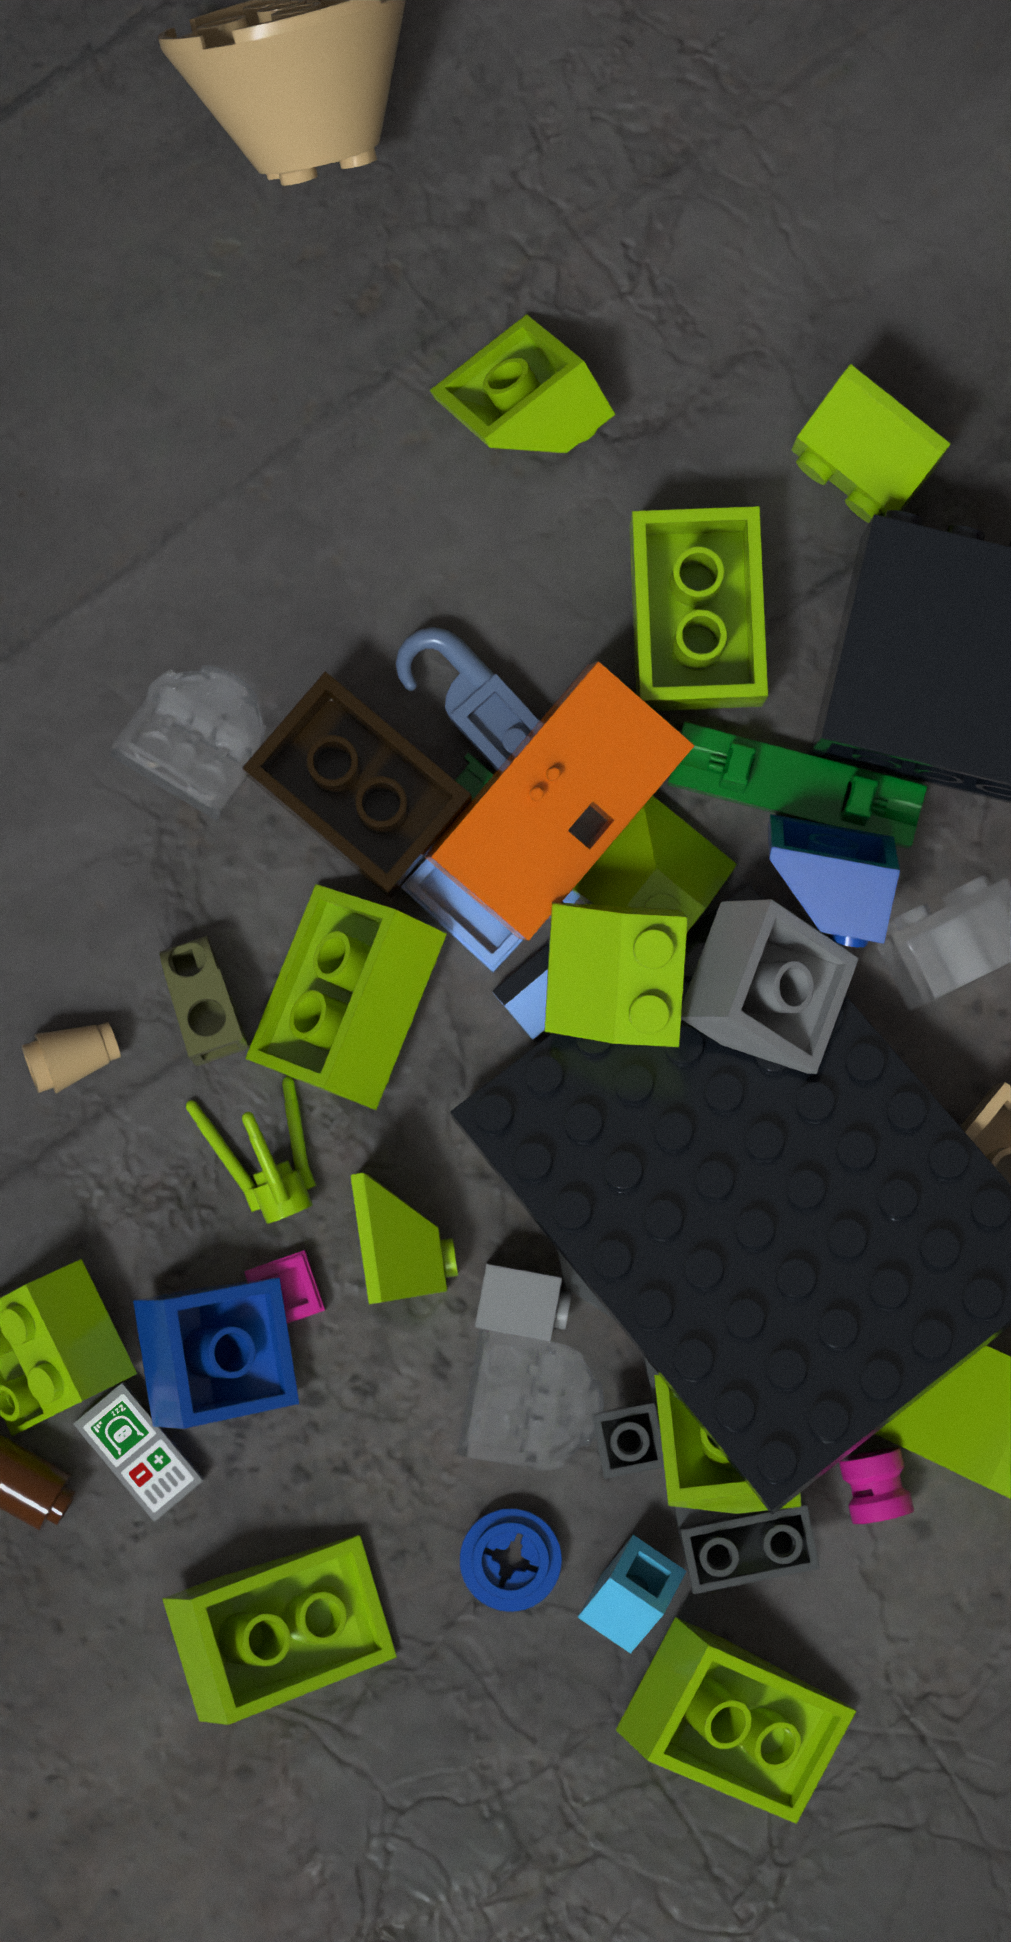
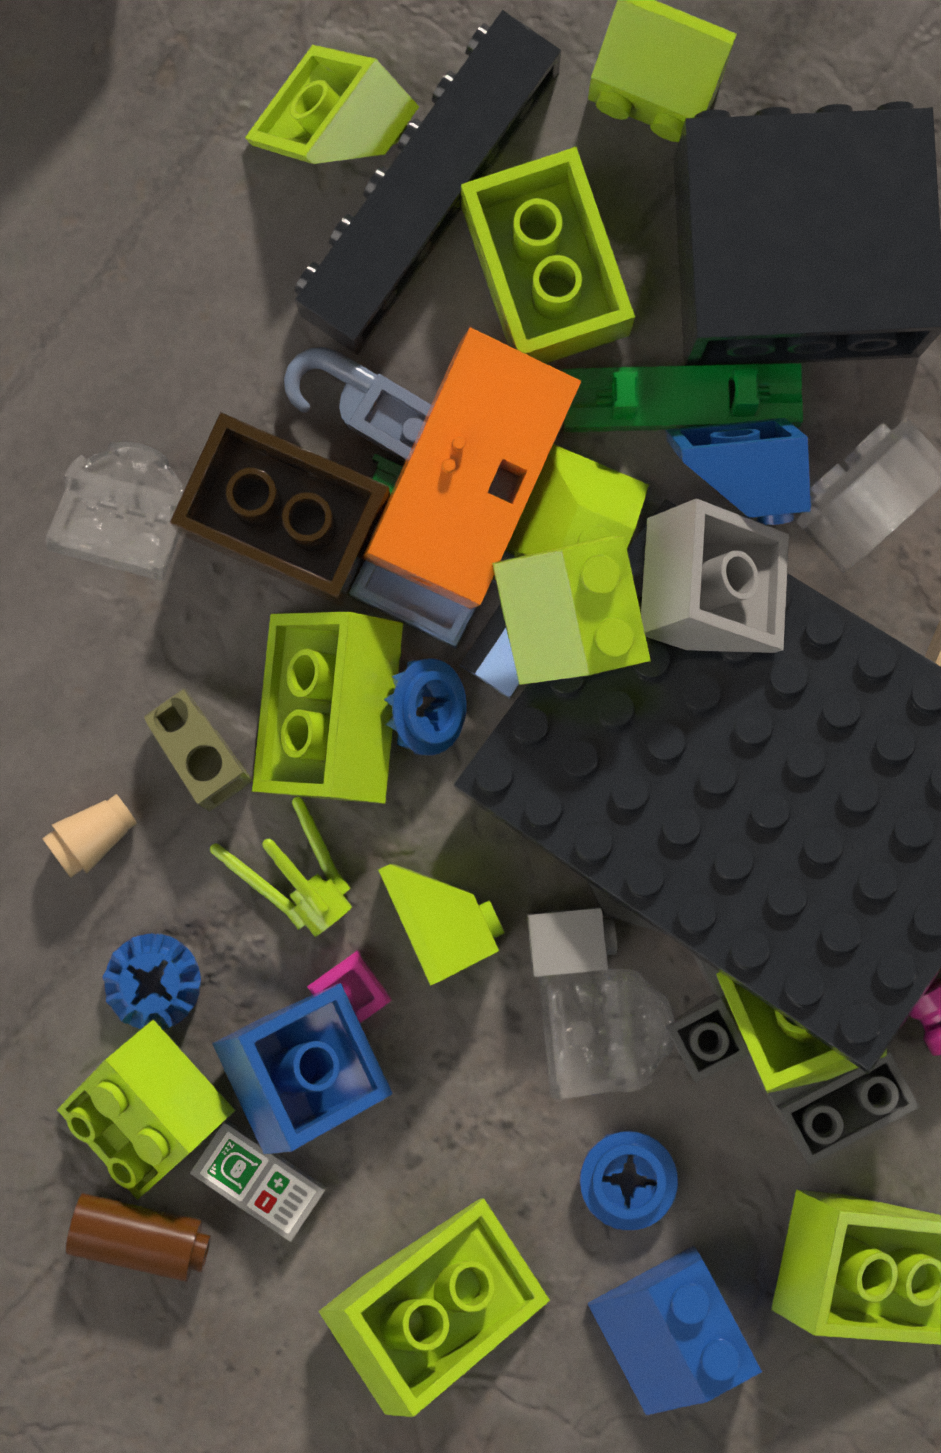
camera: 10 degrees left, 0 degrees up
medium azure brick [578,1535,687,1654] -> none
none -> blue gear [102,934,201,1029]
none -> black brick [294,10,561,355]
none -> blue gear [384,658,467,755]
none -> blue slope [588,1245,762,1415]

